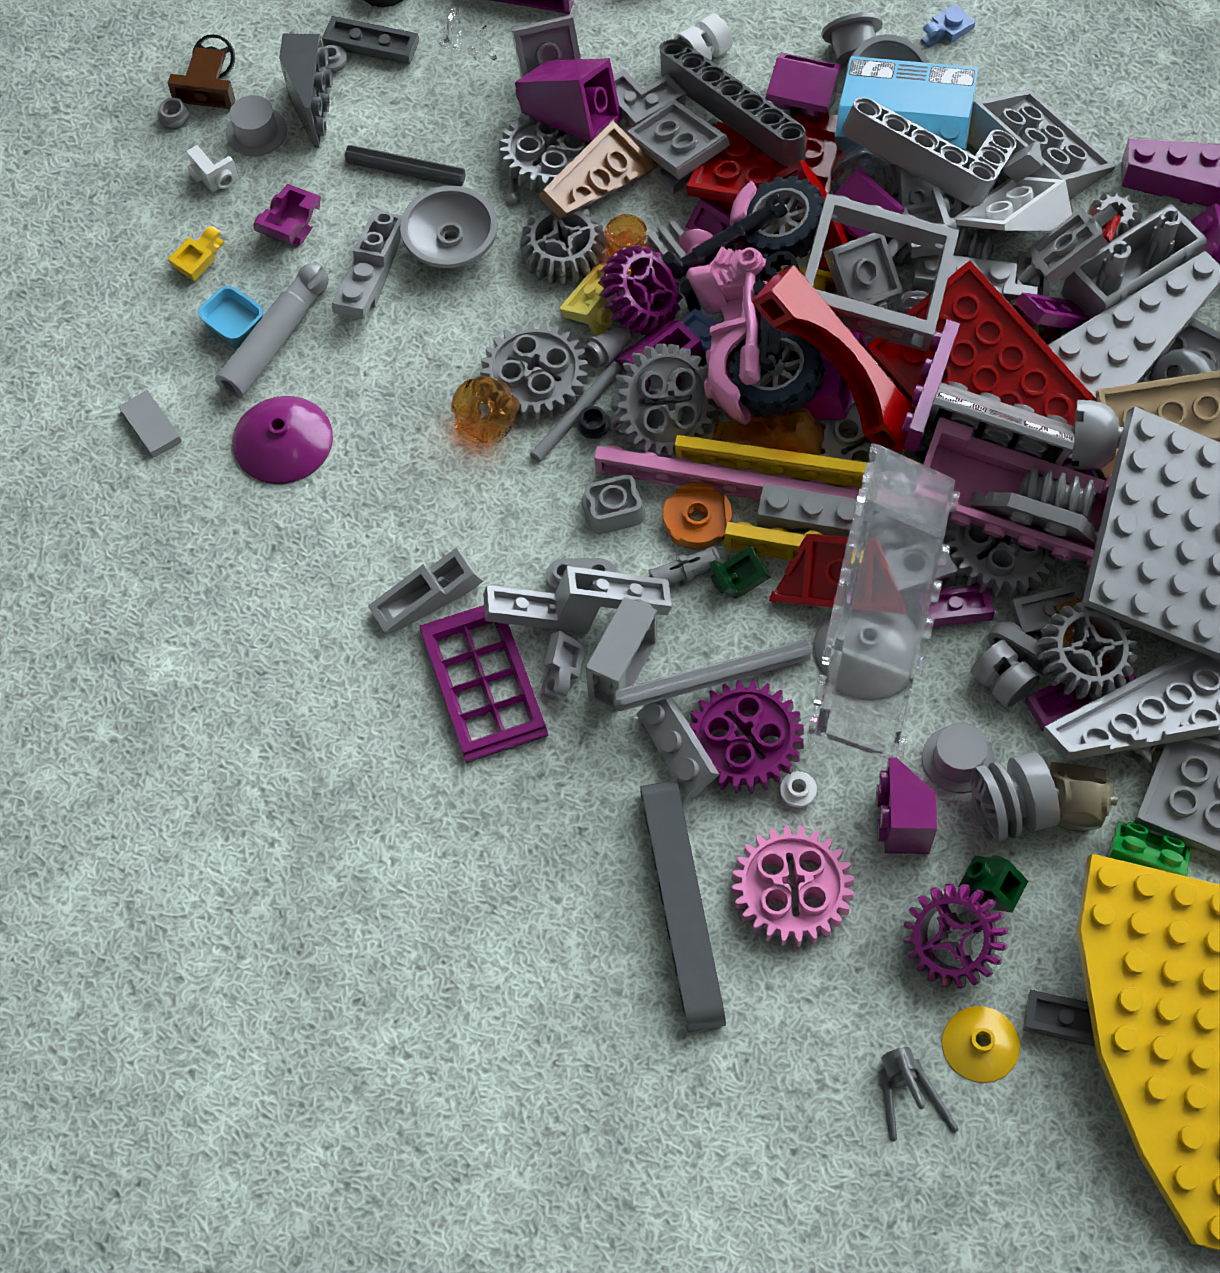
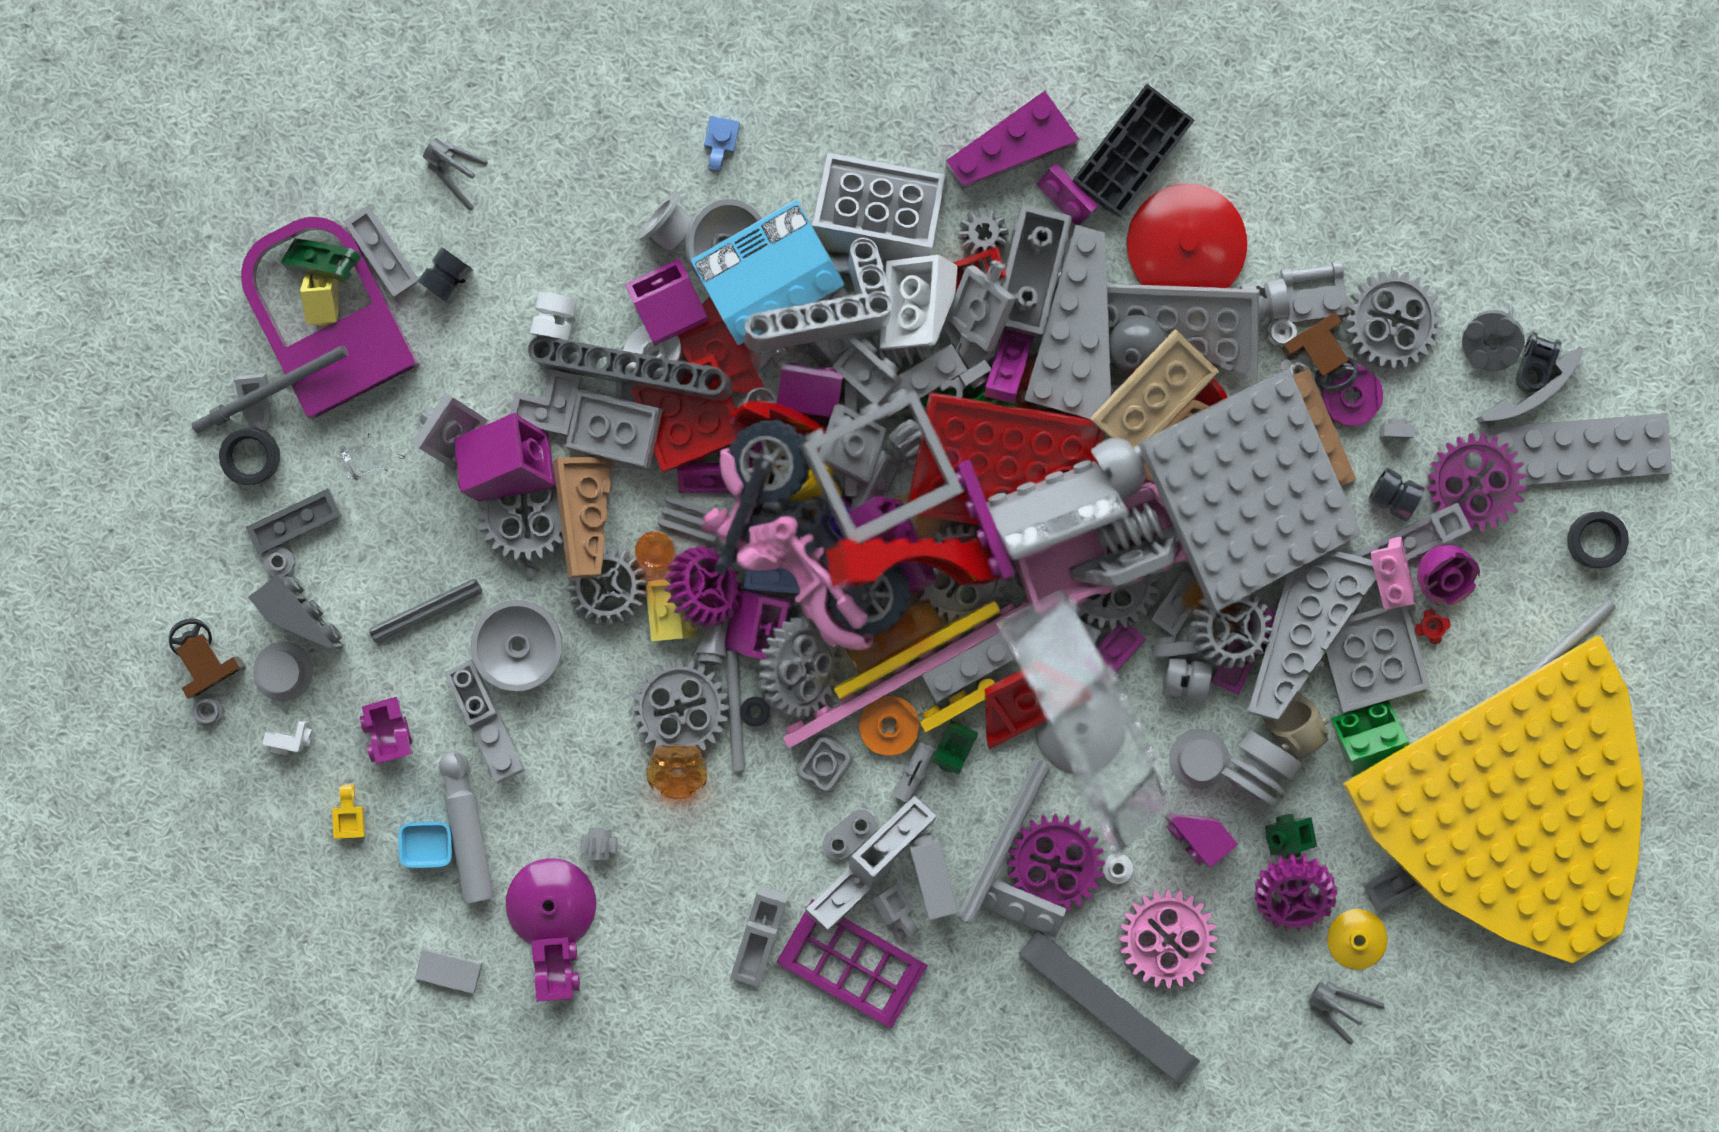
camera: 45 degrees left, 25 degrees up
light grey slope [1003,140,1043,183] -> none
none -> magenta cylinder [531,937,580,1002]
none -> light grey gear [580,828,618,860]

